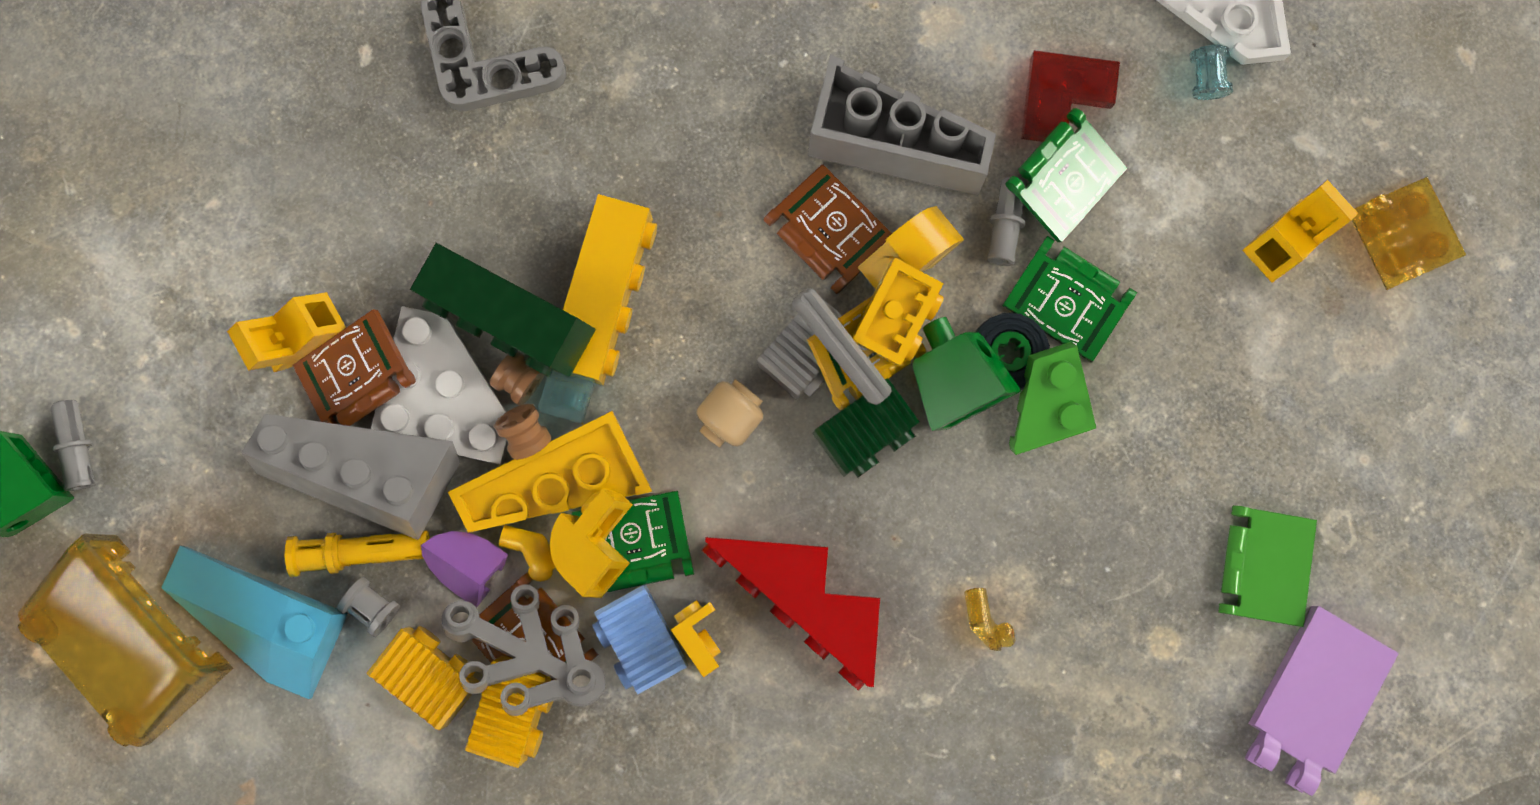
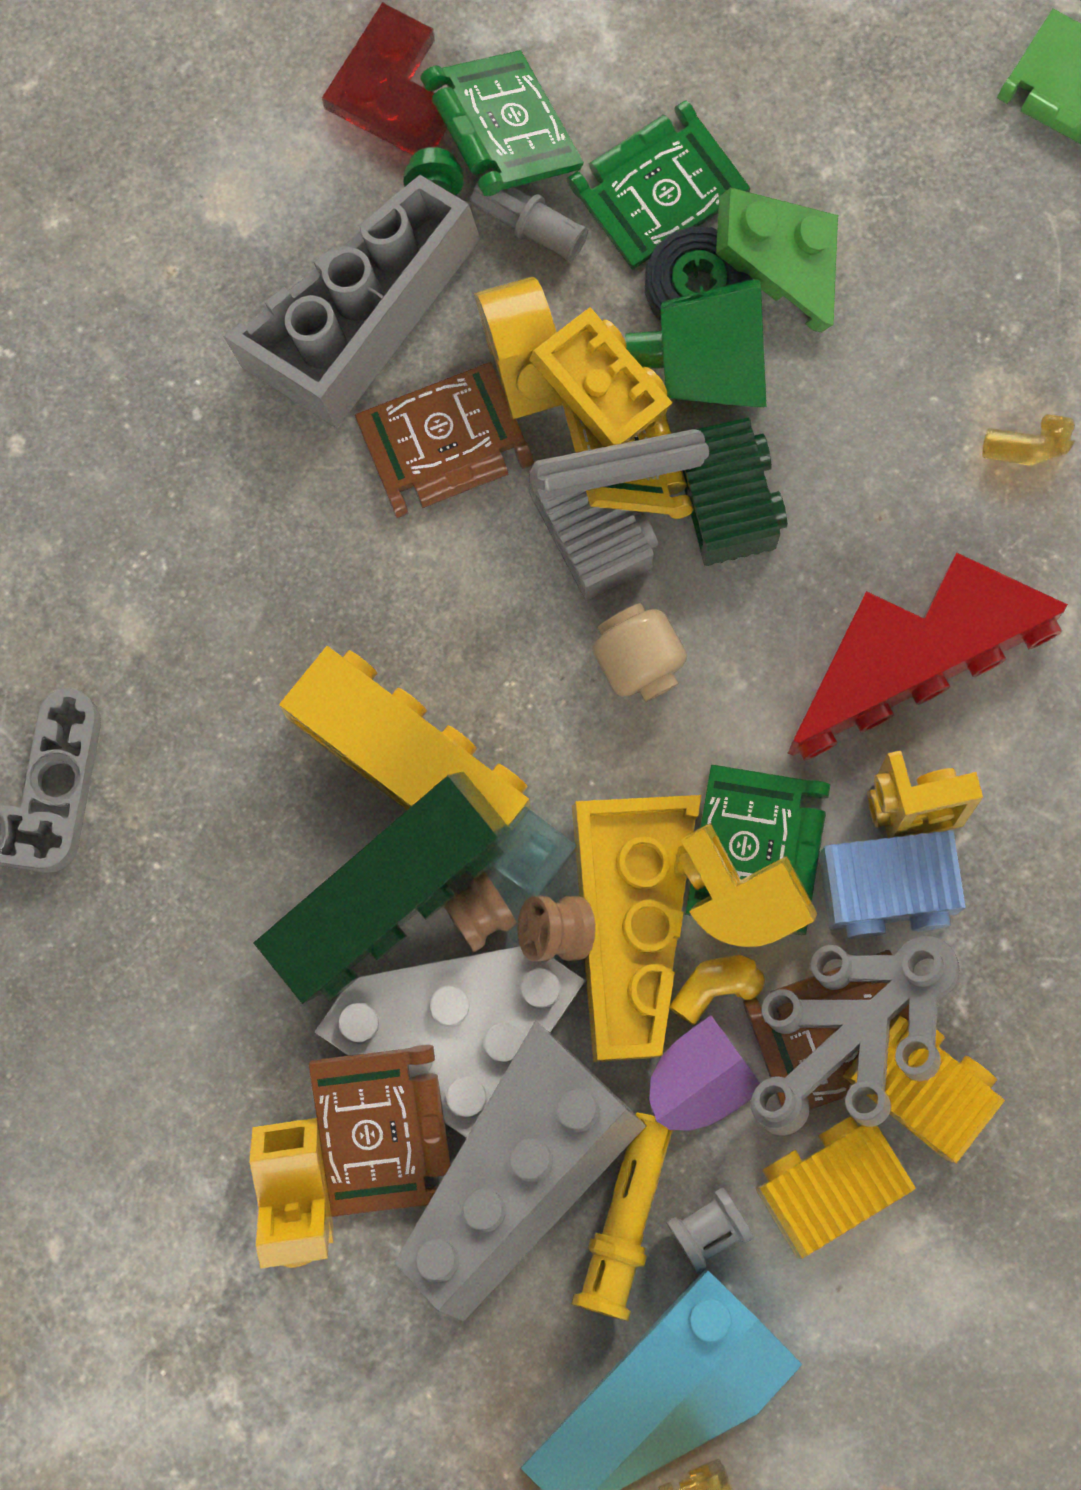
camera: 60 degrees left, 5 degrees down
none -> green plate [403,147,464,196]

